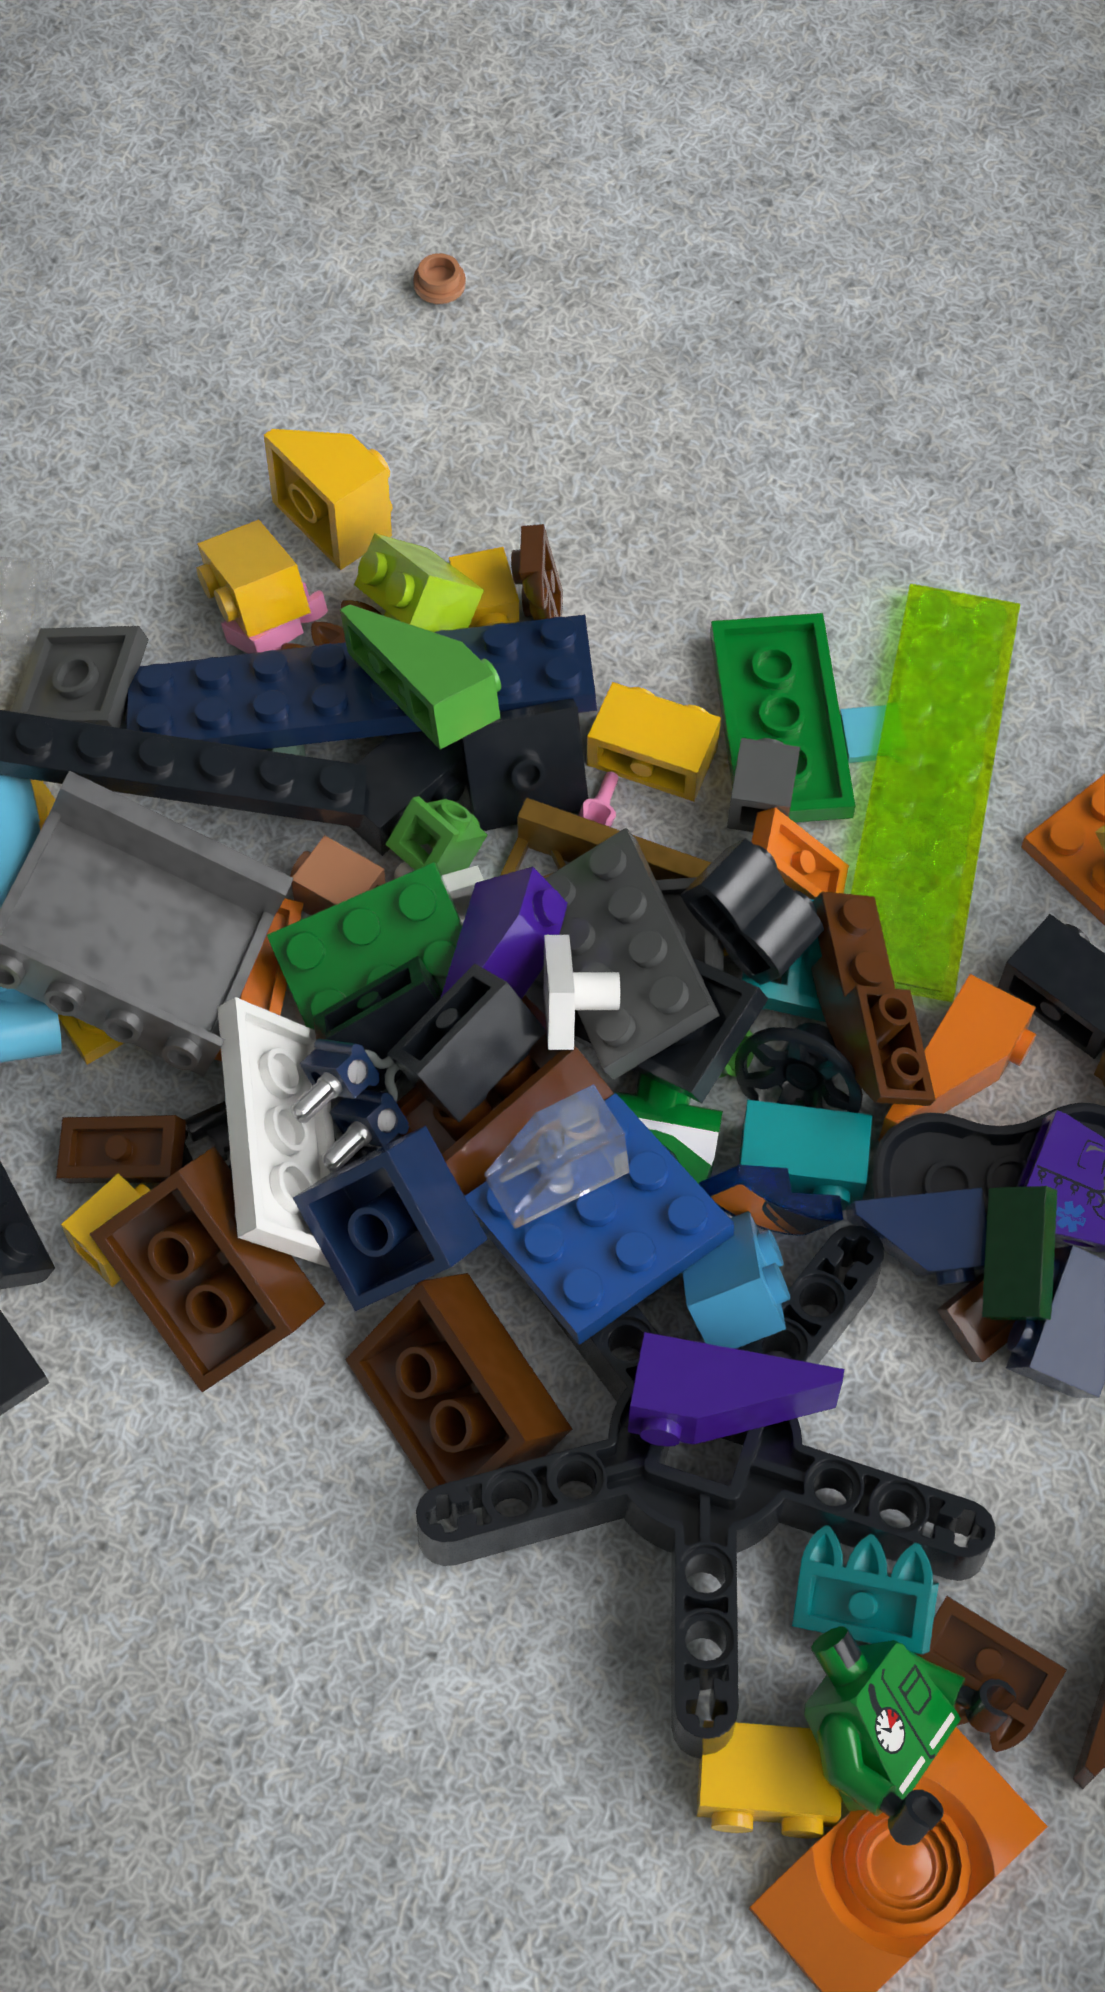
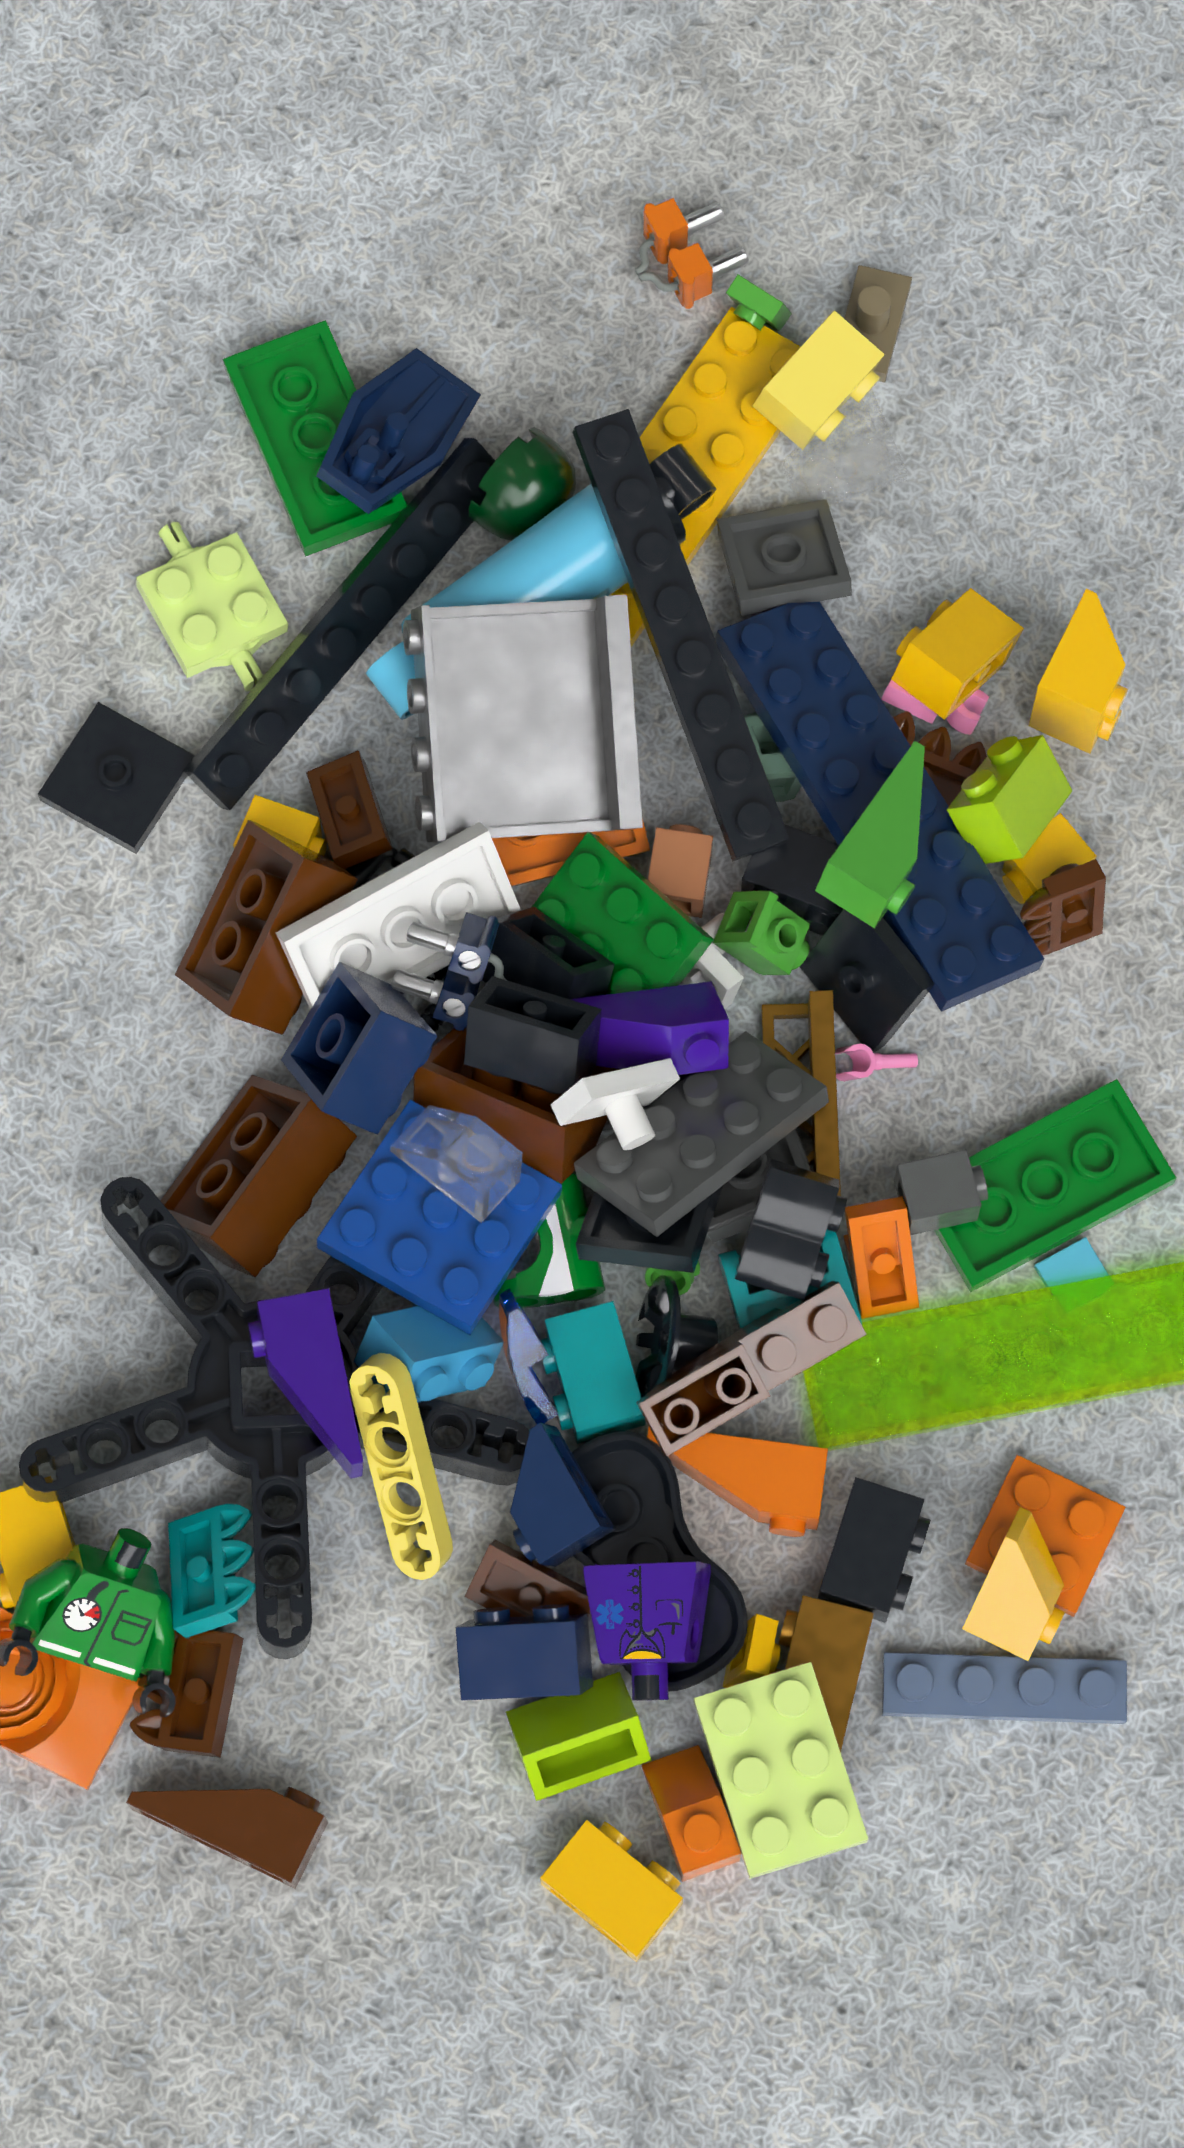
camera: 70 degrees right, 10 degrees up
yellow brick [587,682,721,802] -> none
dark green tile [982,1186,1058,1320] -> none
none -> light yellow beam [349,1353,453,1580]

